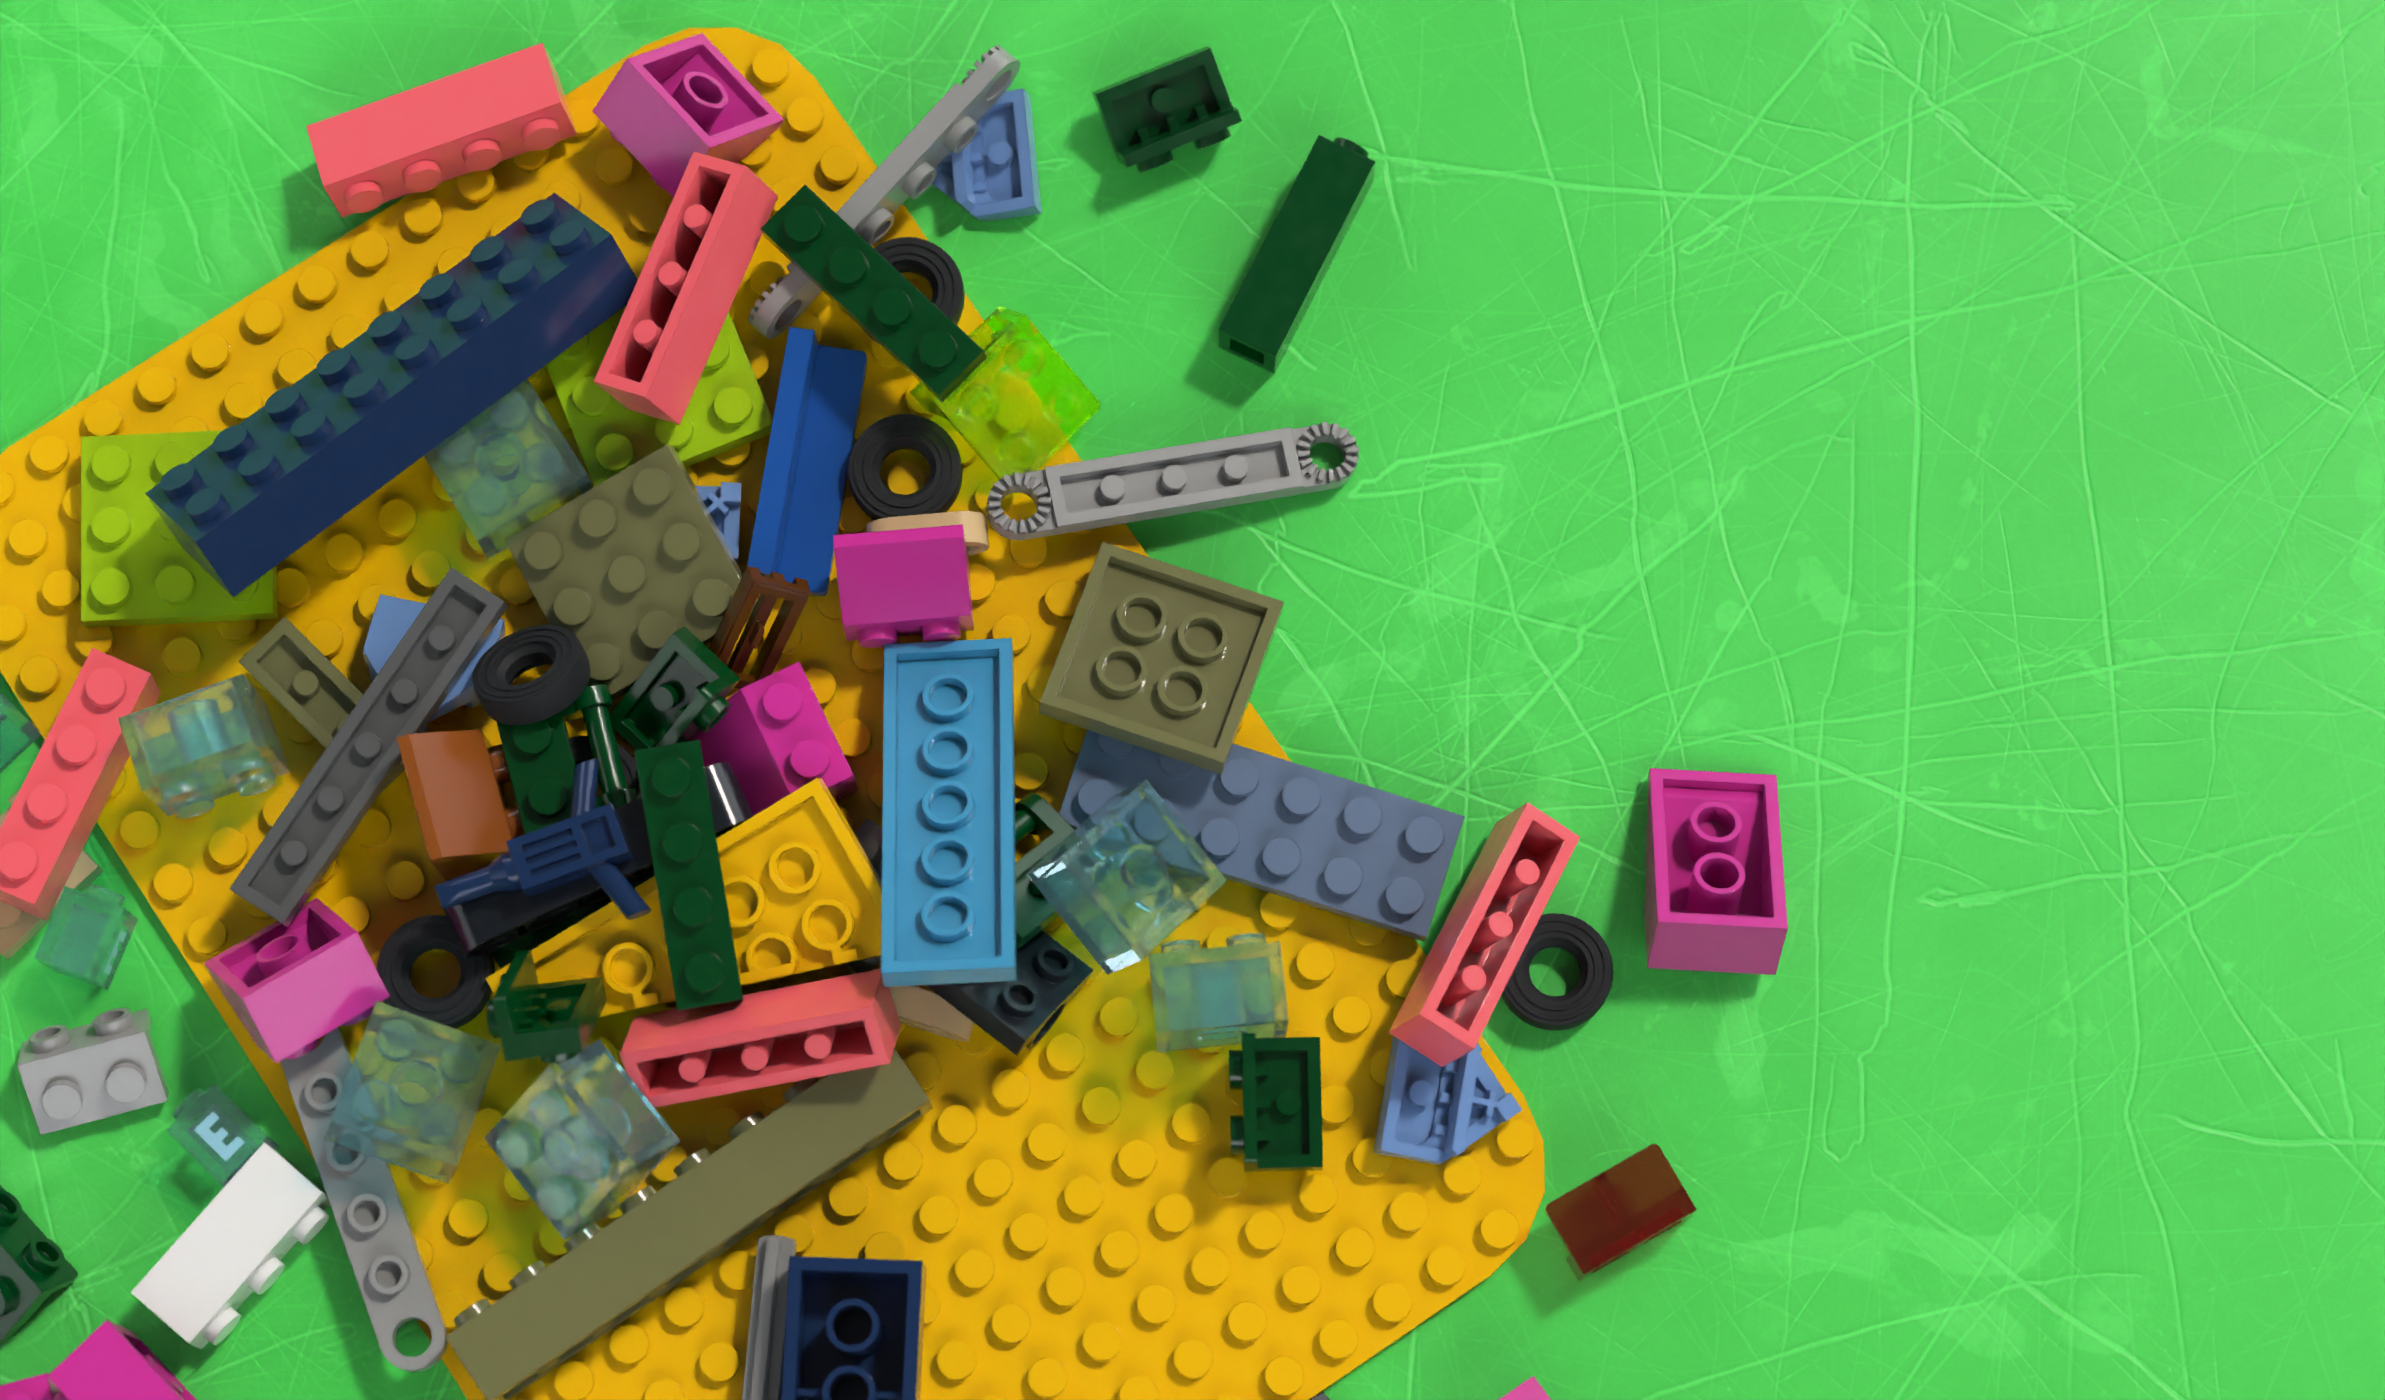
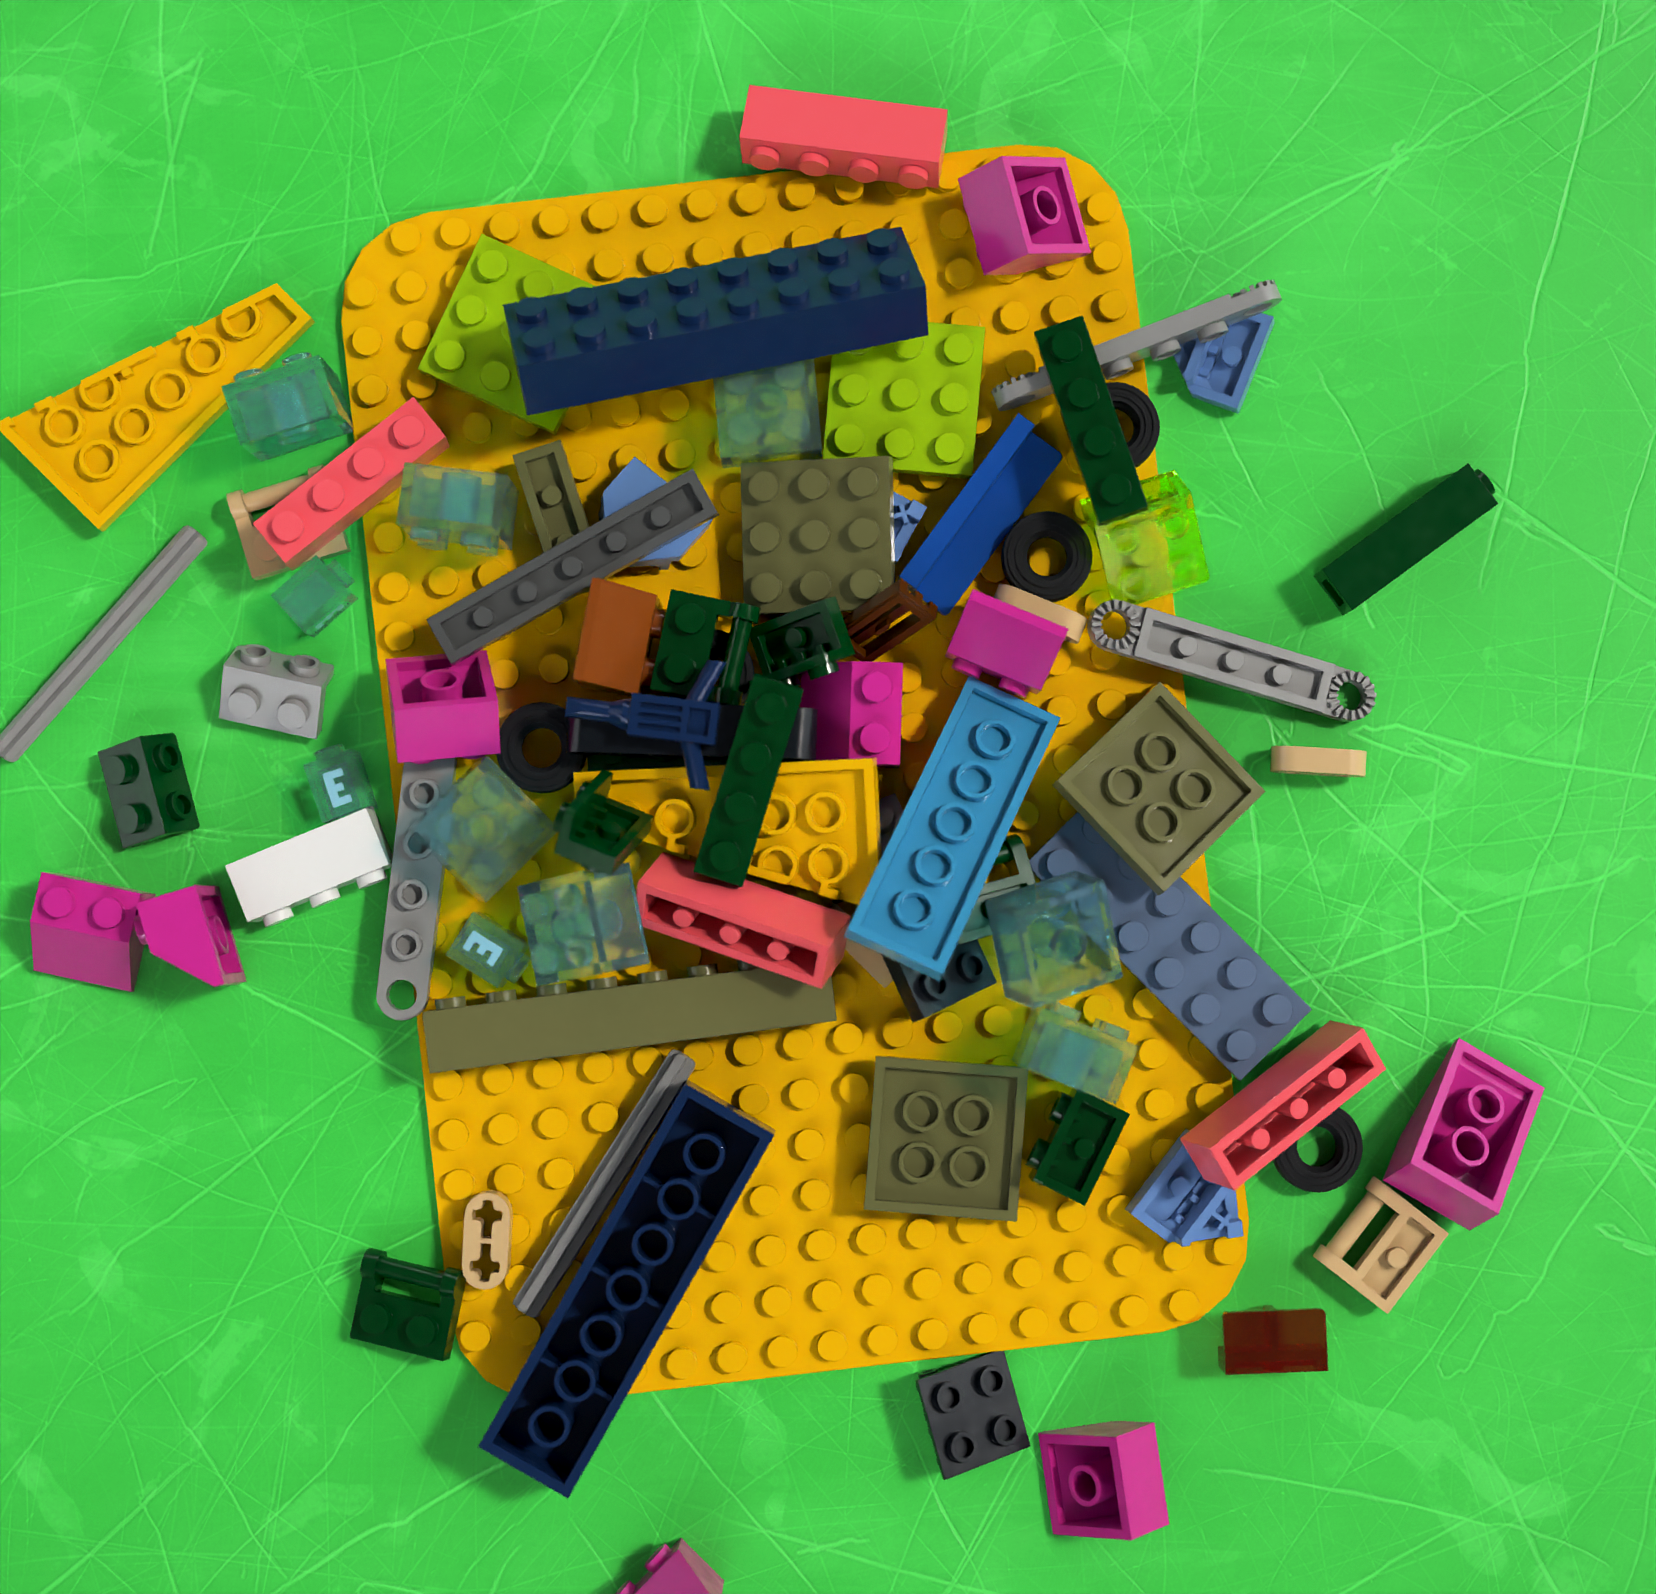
camera: 30 degrees right, 10 degrees up
black tyre [472,625,591,725] -> none
coral brick [593,152,778,425] -> none
dark green bracket [1092,46,1242,172] -> none
none -> clear light blue brick [446,912,531,988]
none -> olive plate [864,1055,1028,1222]
none -> tan beam [1270,746,1367,777]
none -> tan plate [1312,1176,1449,1314]

